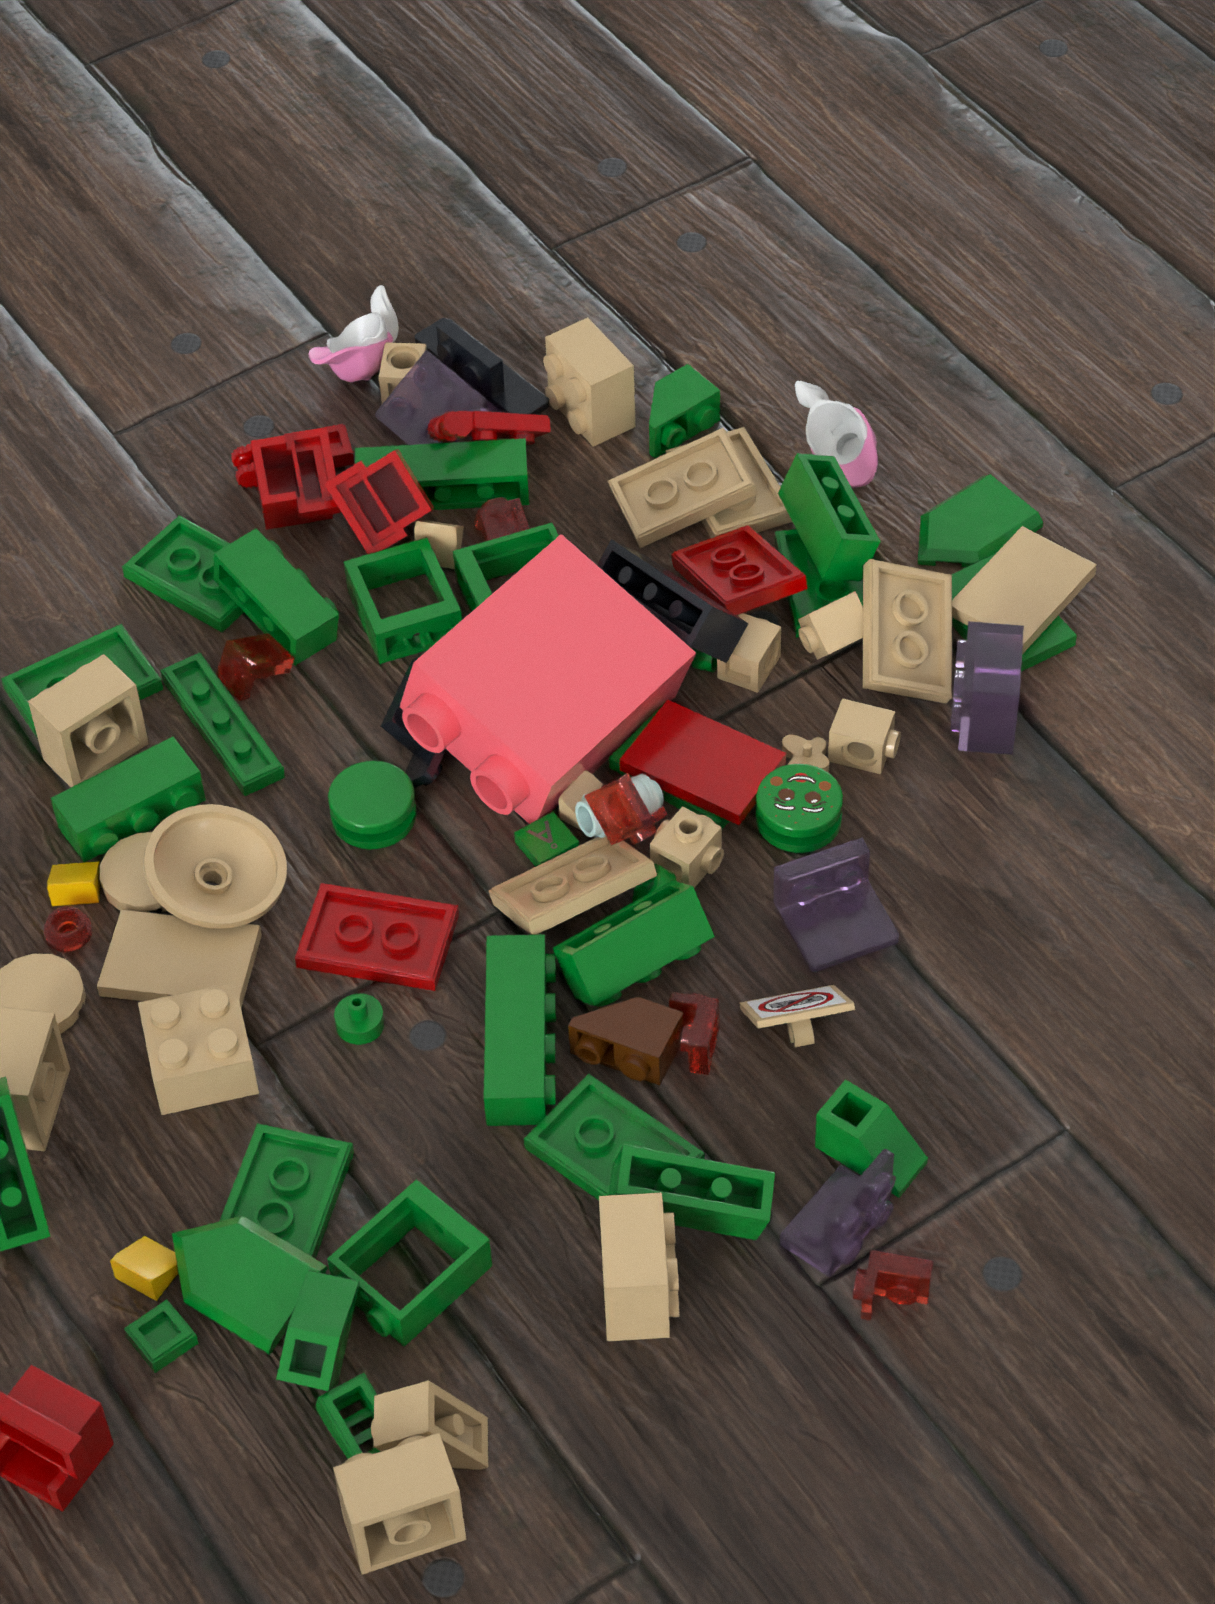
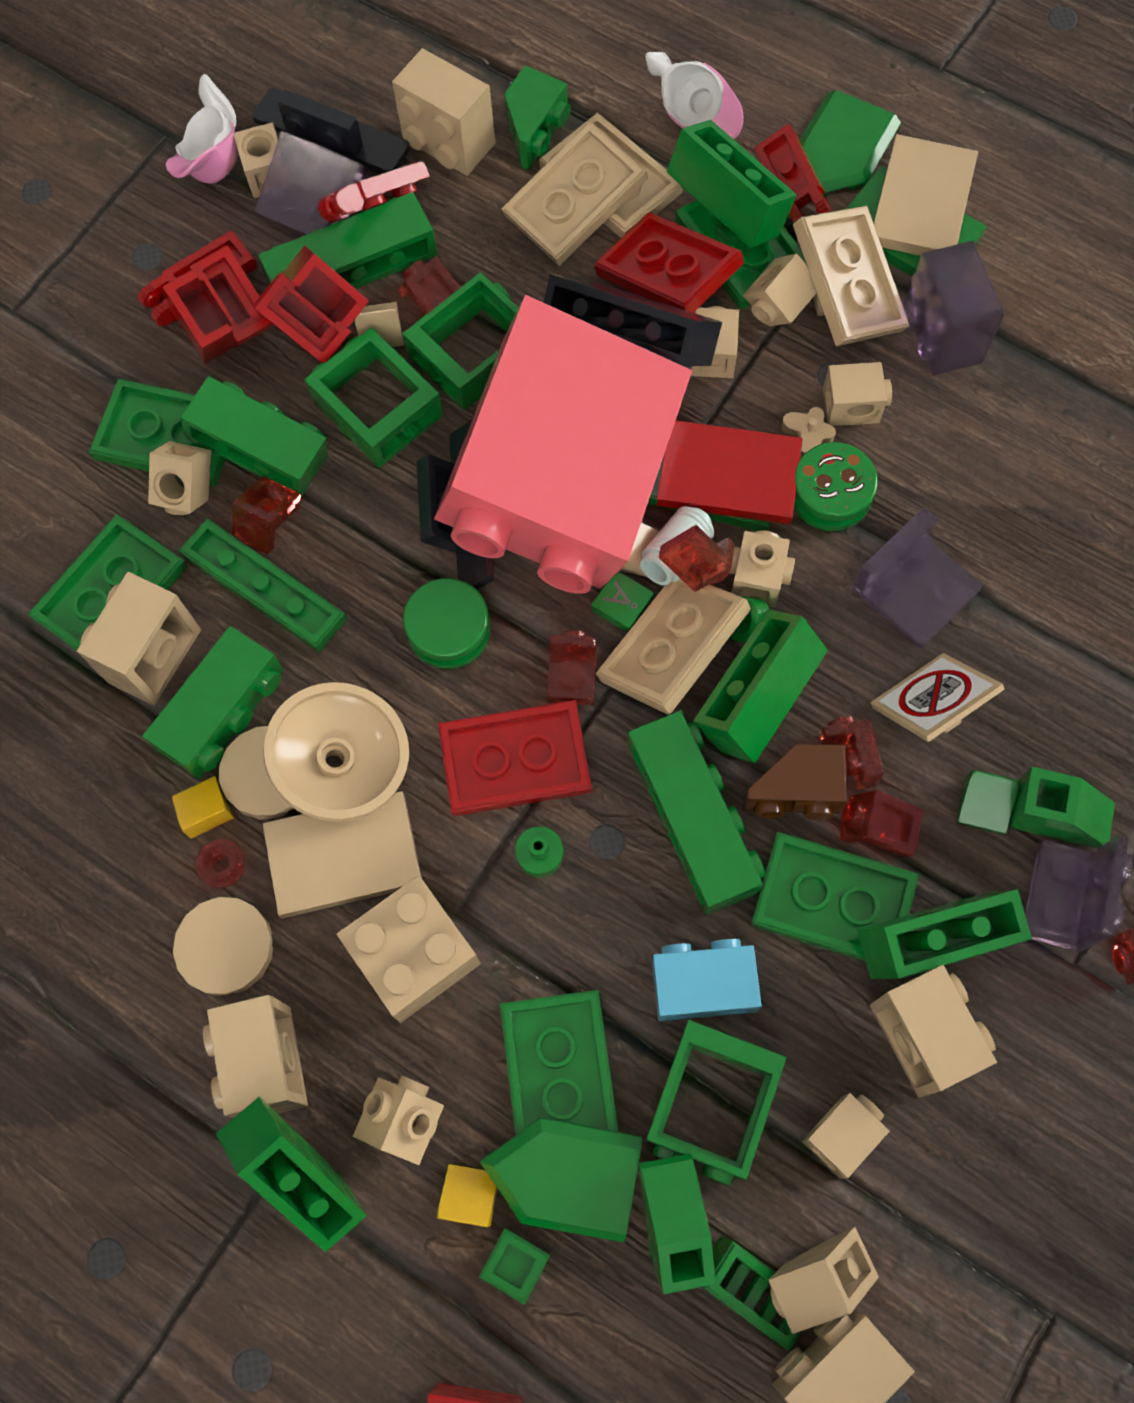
camera: 20 degrees left, 20 degrees up
none -> tan brick [148,441,211,515]
none -> tan brick [353,1075,444,1165]
none -> clear red bracket [547,630,597,705]
none -> medium azure brick [652,939,762,1022]
none -> red hinge [754,123,832,223]
none -> tan brick [802,1093,890,1179]
none -> clear red bracket [840,790,924,857]
none -> green slope [956,770,1019,835]

